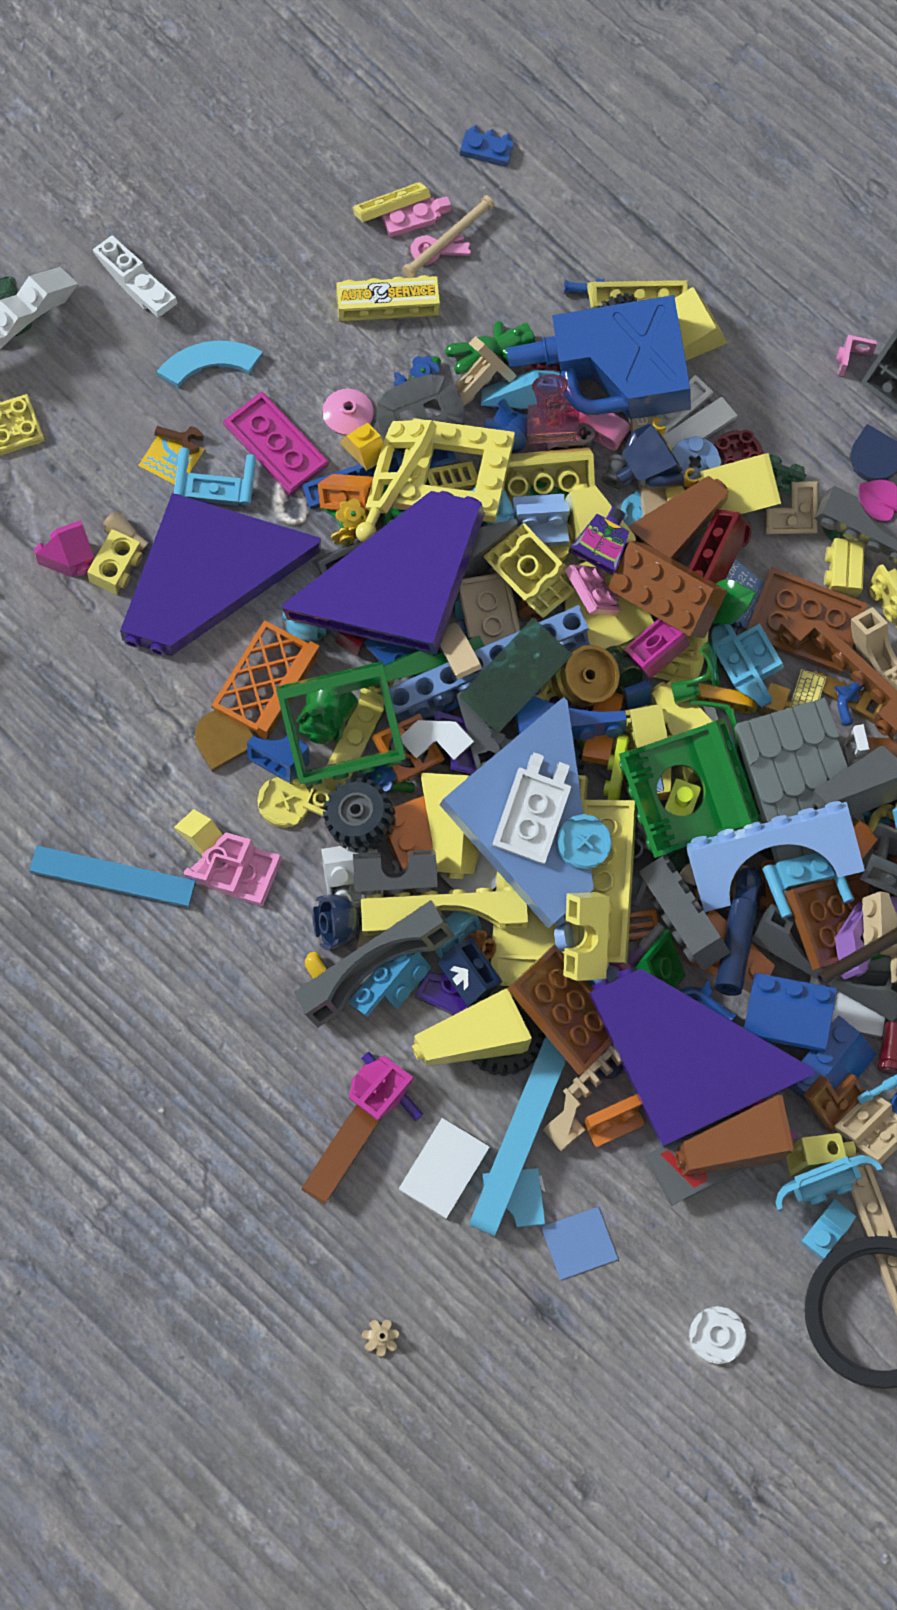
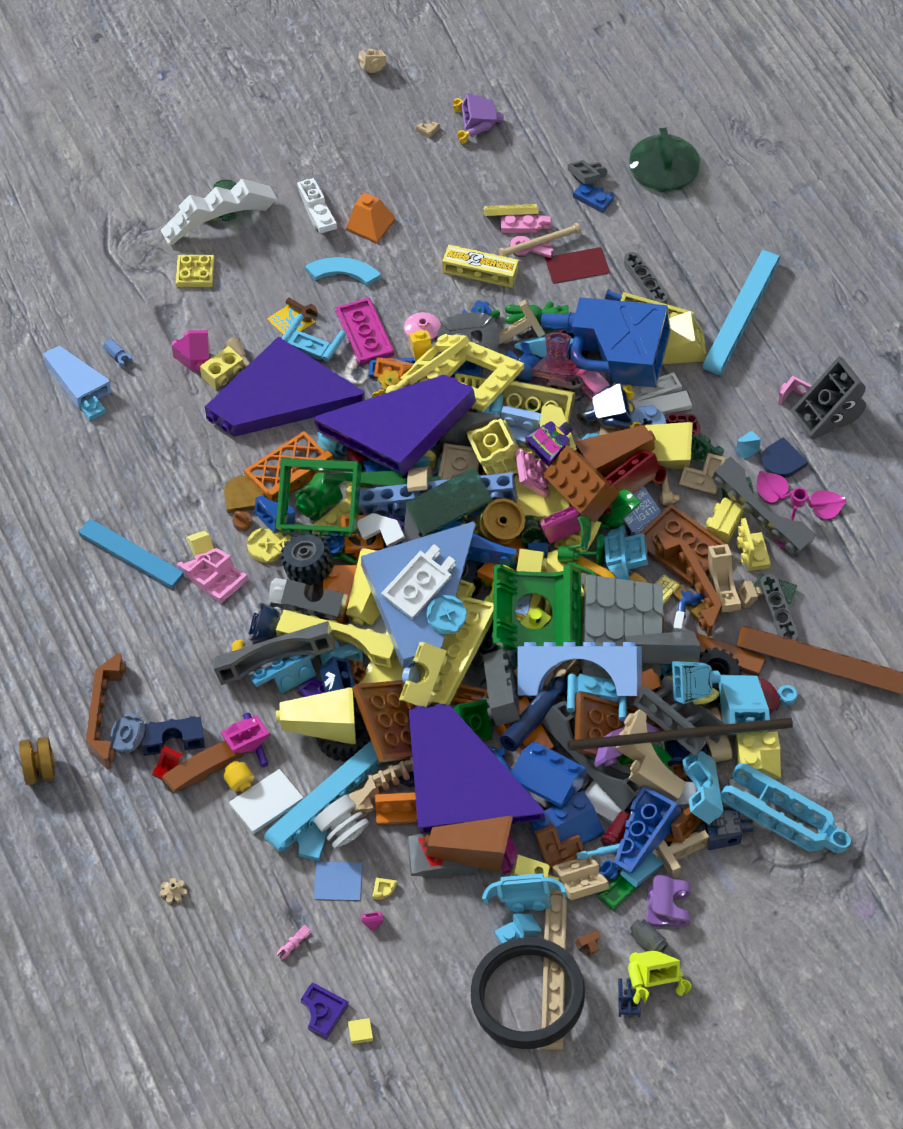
camera: 30 degrees right, 15 degrees down
white tile [689,1306,747,1365] -> none
none -> pearl gold wheel [19,736,55,786]
none -> dark orange slope [86,653,126,769]
none -> sand blue tile [110,713,145,754]
none -> dark blue arch [142,716,205,756]
none -> red bracket [152,746,183,781]
none -> yellow head [224,761,254,793]
none -> dark orange tile [233,511,252,531]
none -> bright pink piece [277,925,311,960]
none -> dark purple tile [301,982,349,1040]
none -> white wheel [313,794,369,849]
none -> orange slope [346,192,395,243]
none -> light yellow tile [348,1018,373,1044]
none -> tan hand [358,49,386,73]
none -> dark pink slope [361,912,383,931]
none -> light yellow tile [372,878,397,900]
none -> tan tile [416,122,440,139]
none -> medium lavender torso [453,93,504,145]
none -> dark red sticker [544,247,610,283]
none -> dark grey hinge [568,160,608,185]
none -> dark grey beam [624,252,668,304]
none -> clear green bracket [629,127,700,192]
none -> tan piece [660,476,679,506]
none -> medium azure beam [703,250,780,376]
none -> medium azure slope [736,431,761,460]

